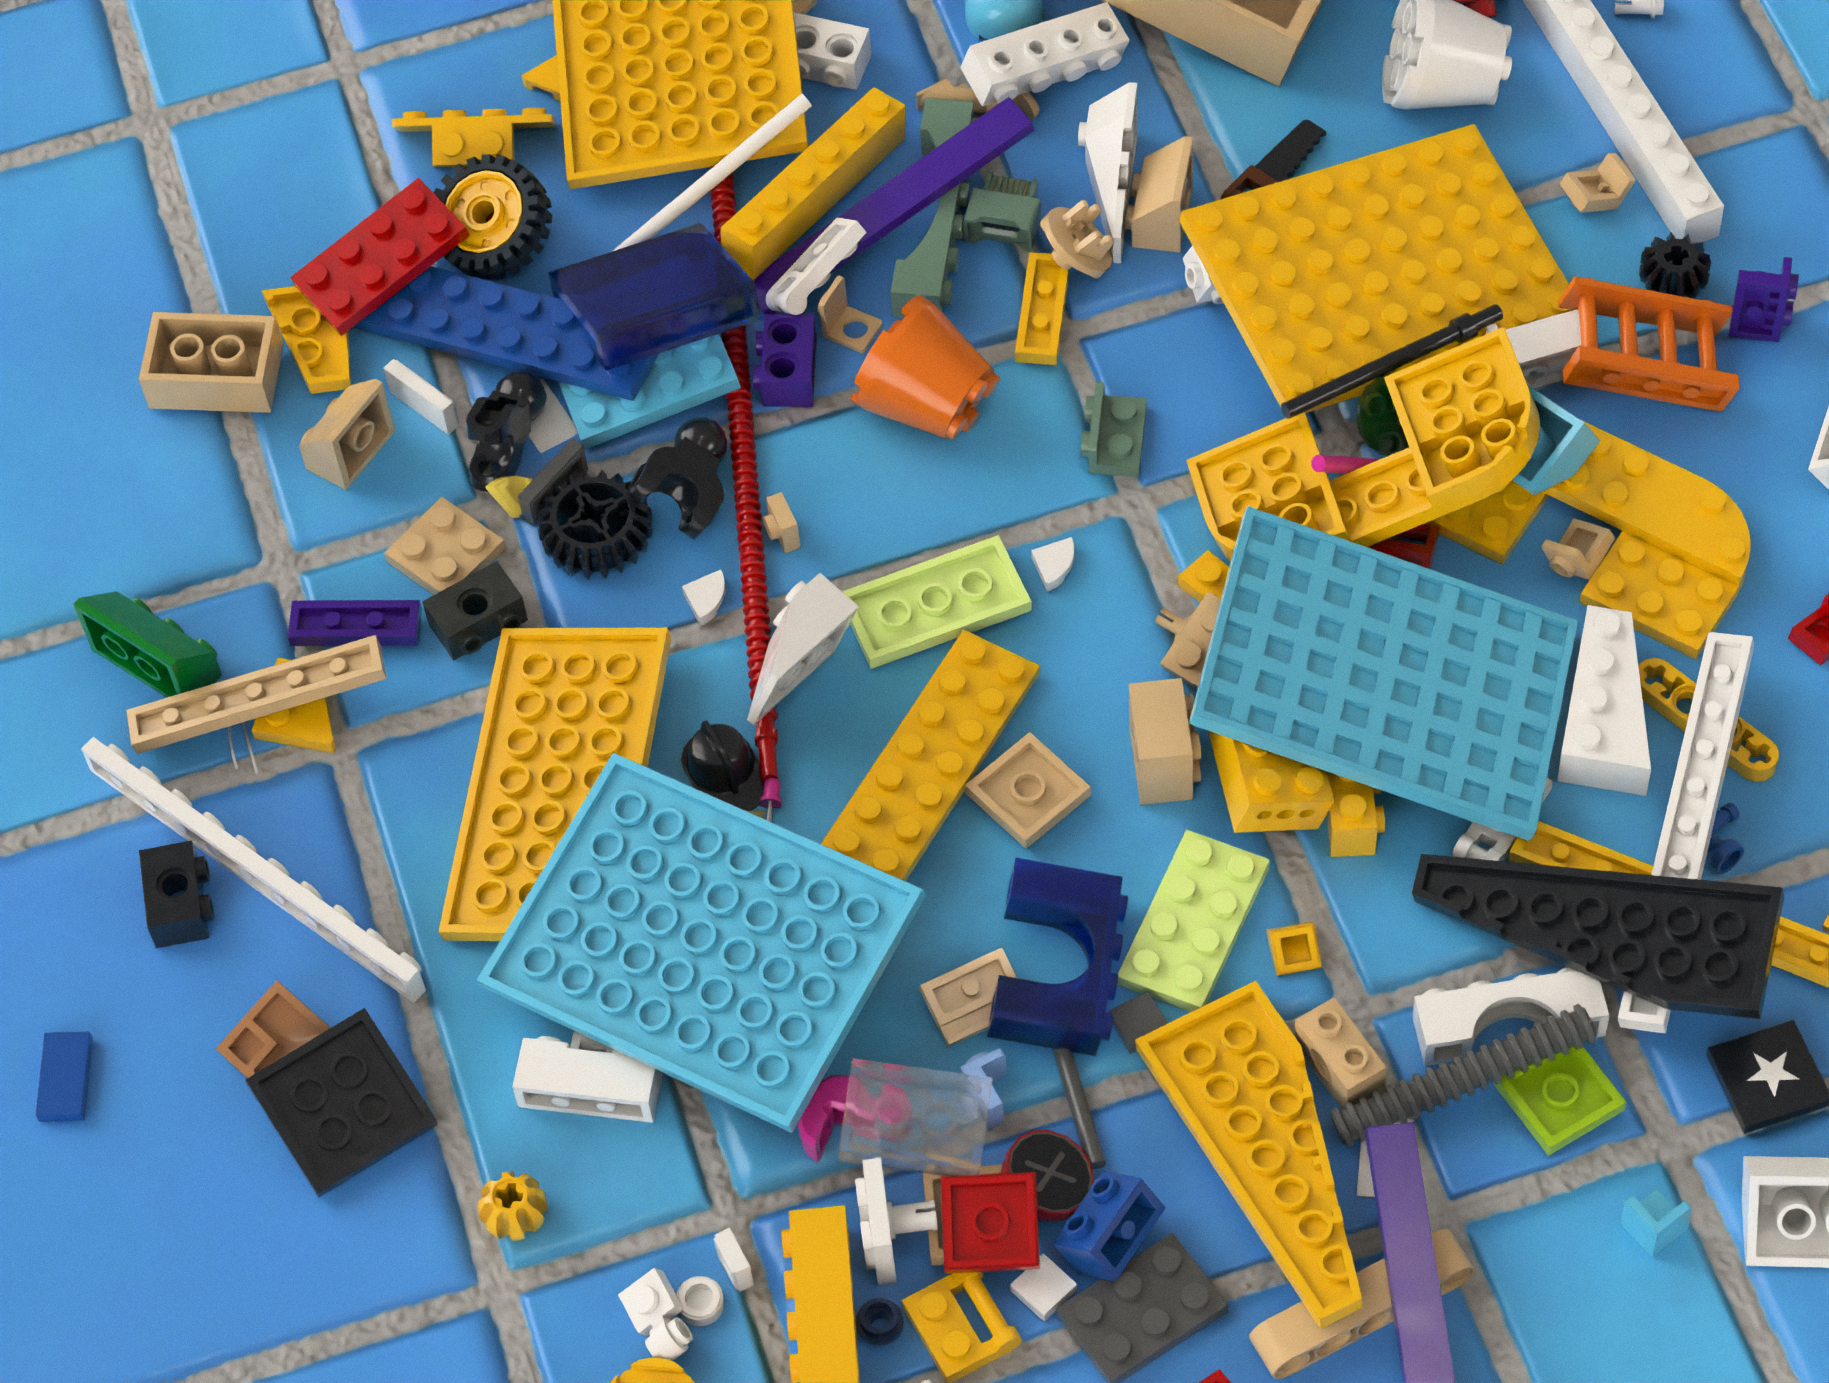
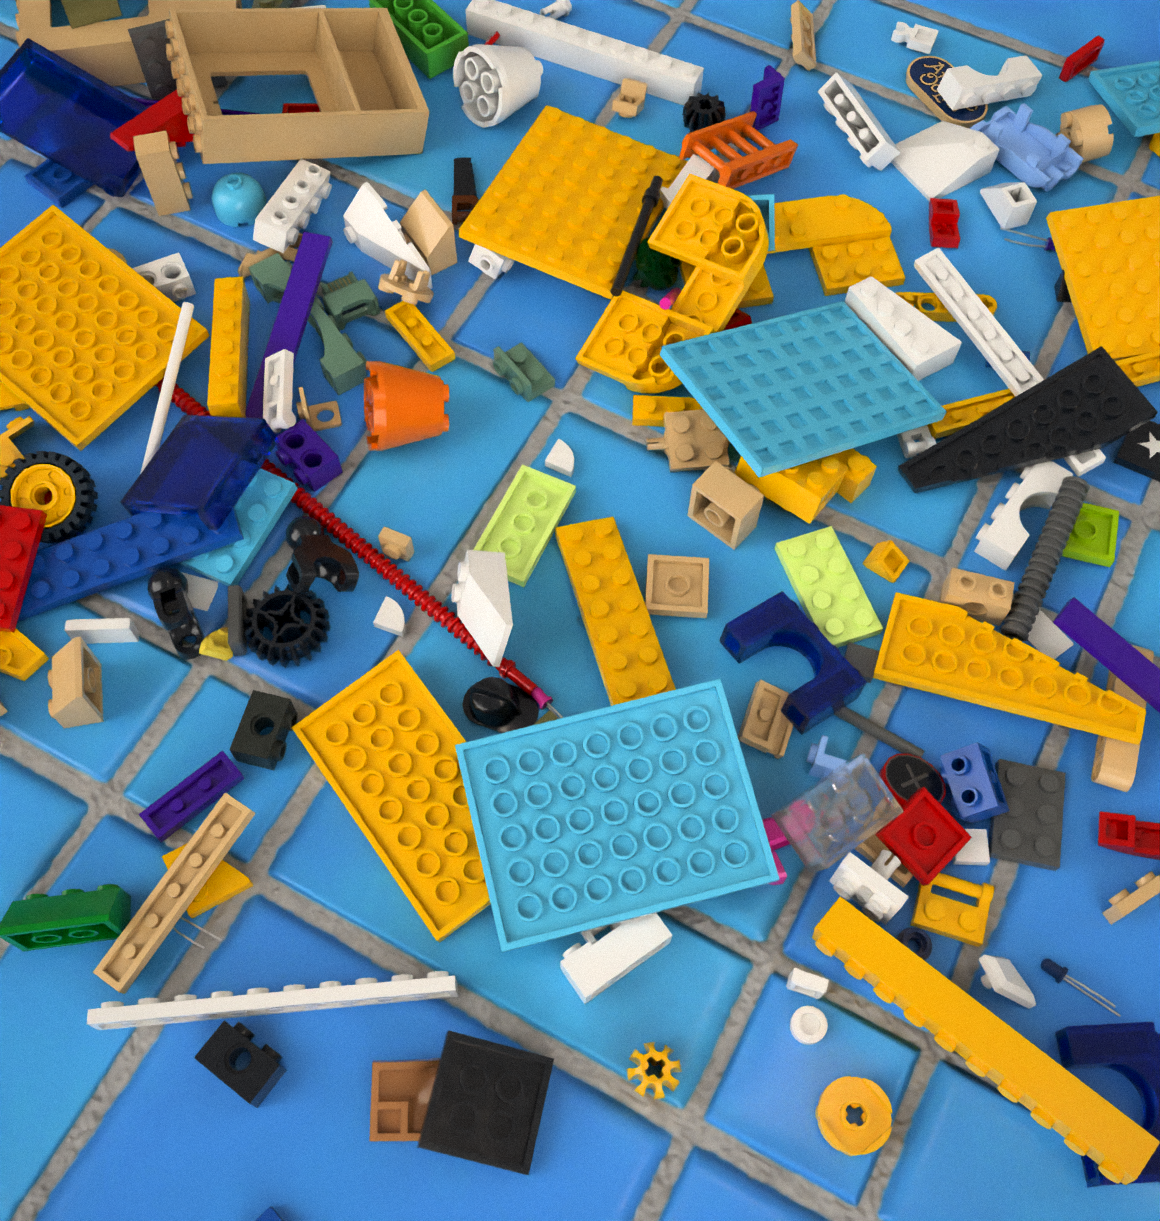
camera: 50 degrees left, 5 degrees up
tan plate [384,497,506,595] -> none
white plate [618,1268,693,1361] -> none
tan bracket [1541,518,1615,580] -> none

